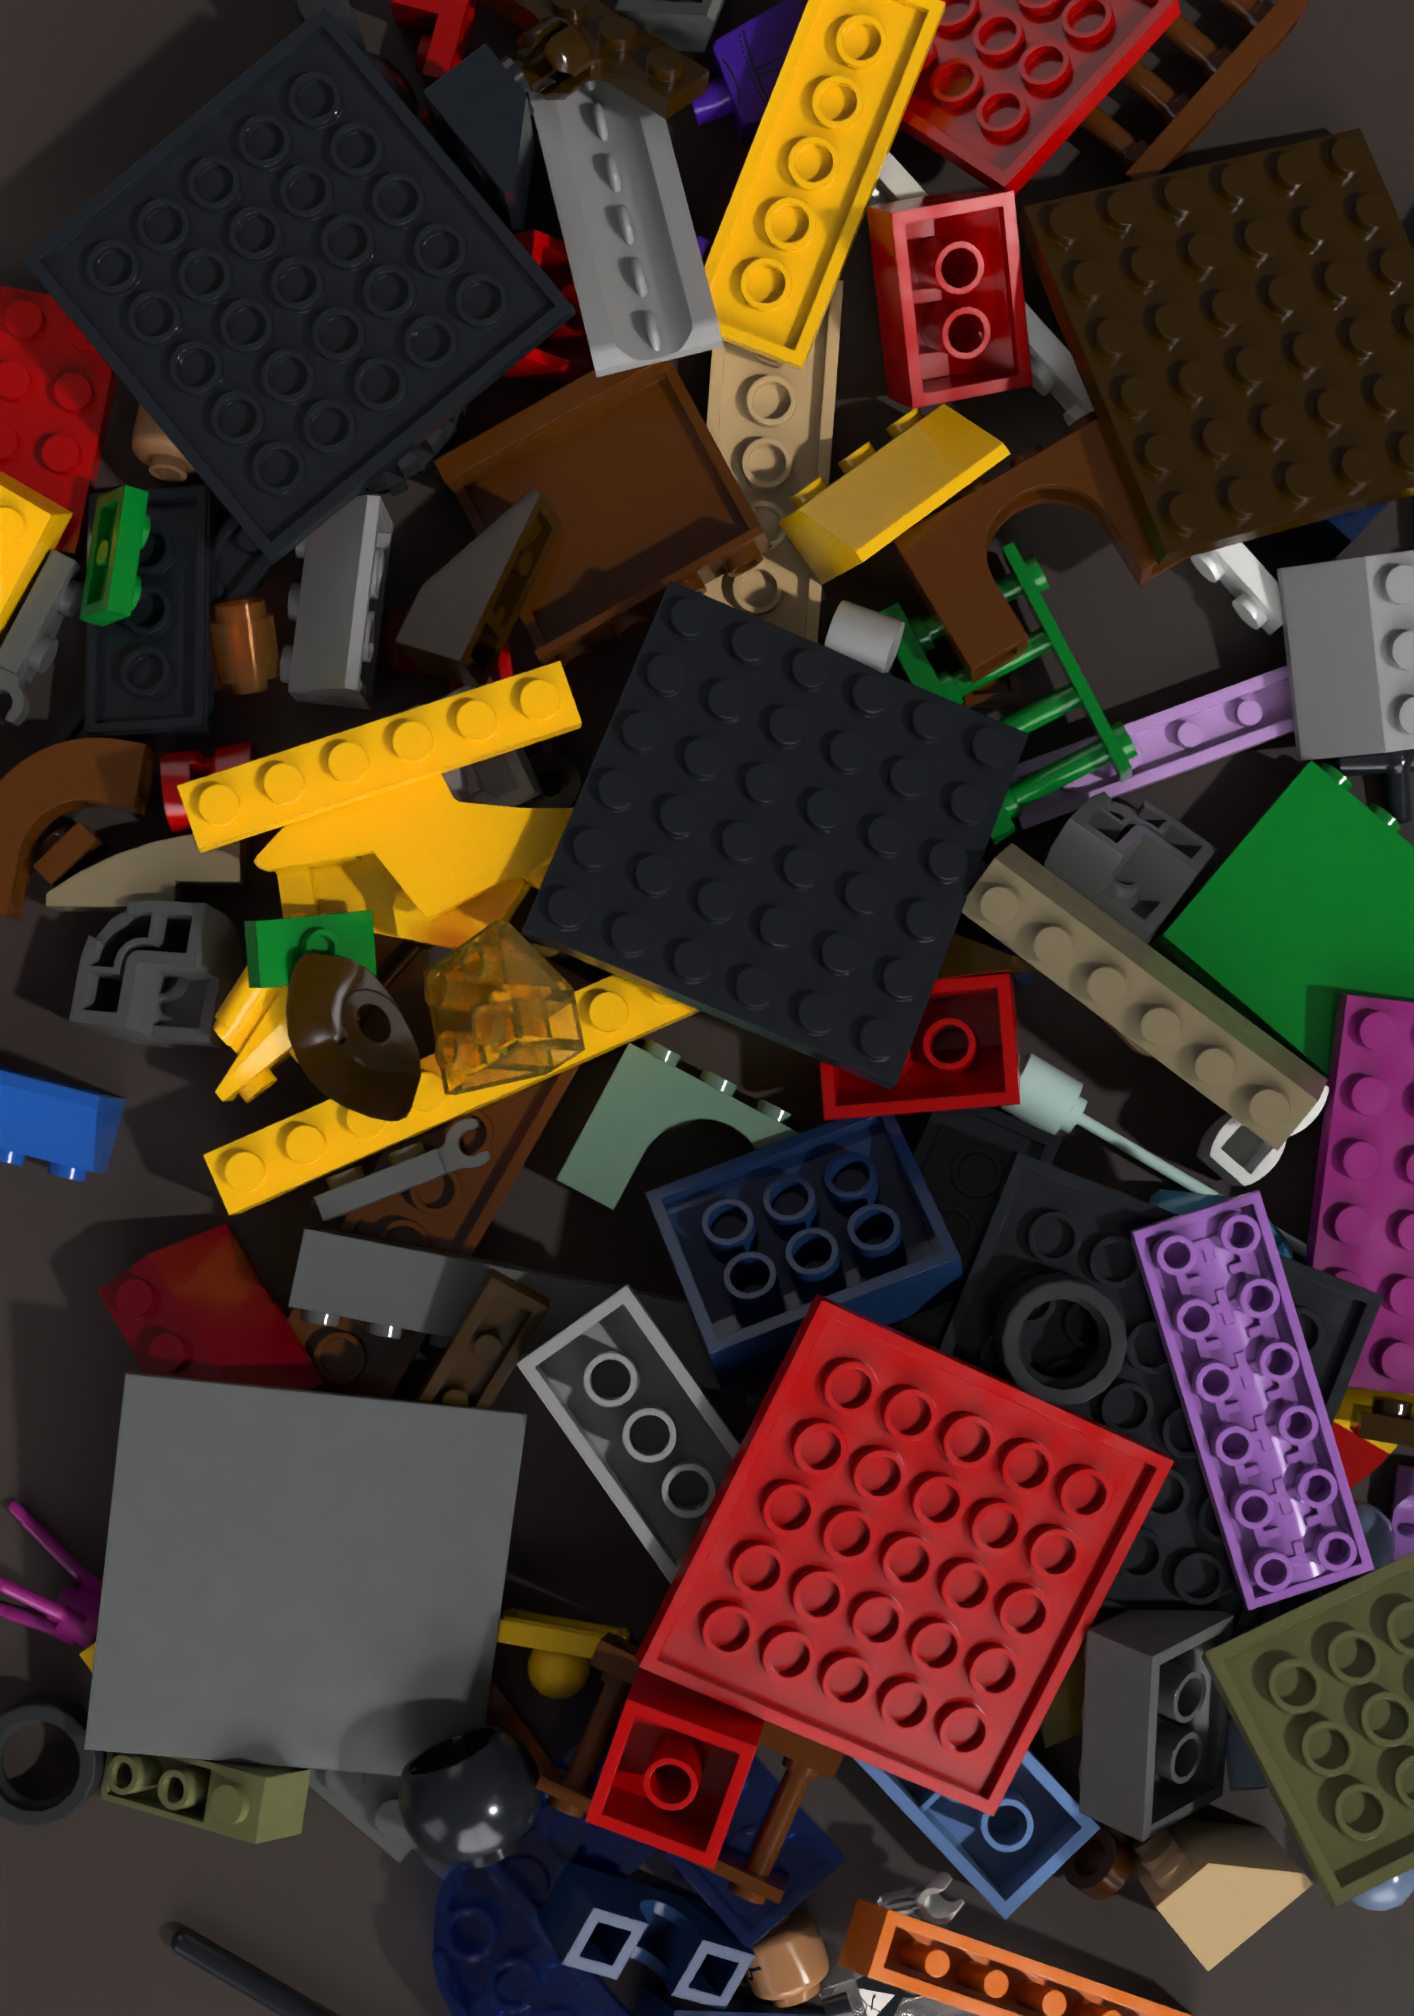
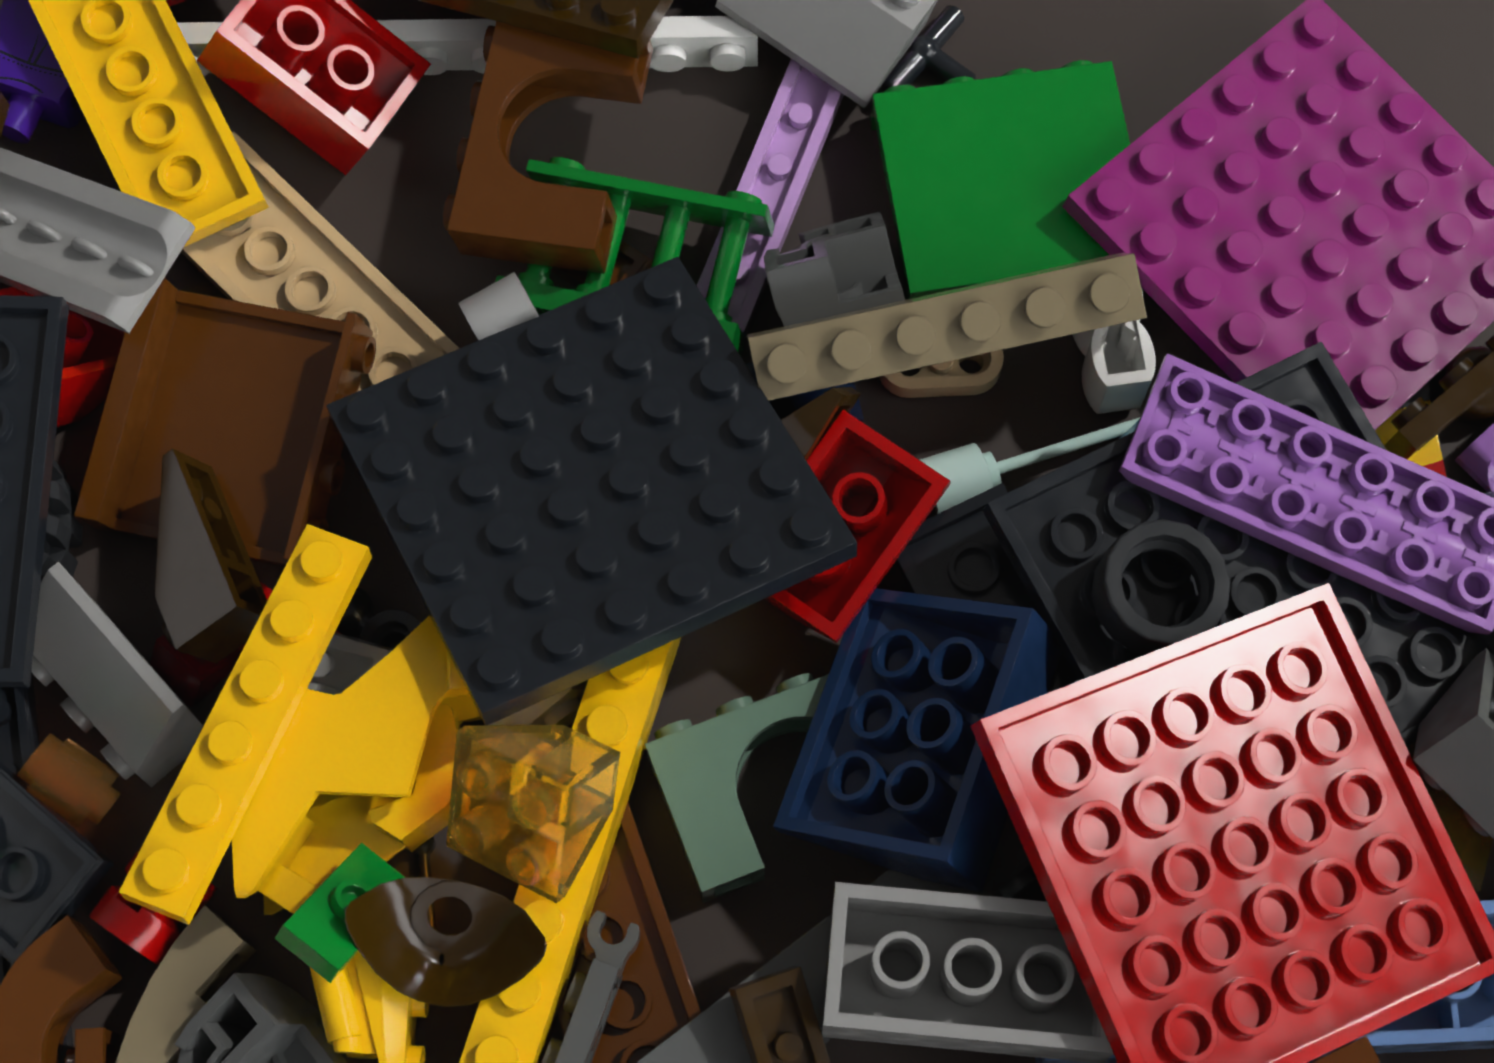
camera: 45 degrees left, 15 degrees down
yellow slope [778,404,1011,585] -> none

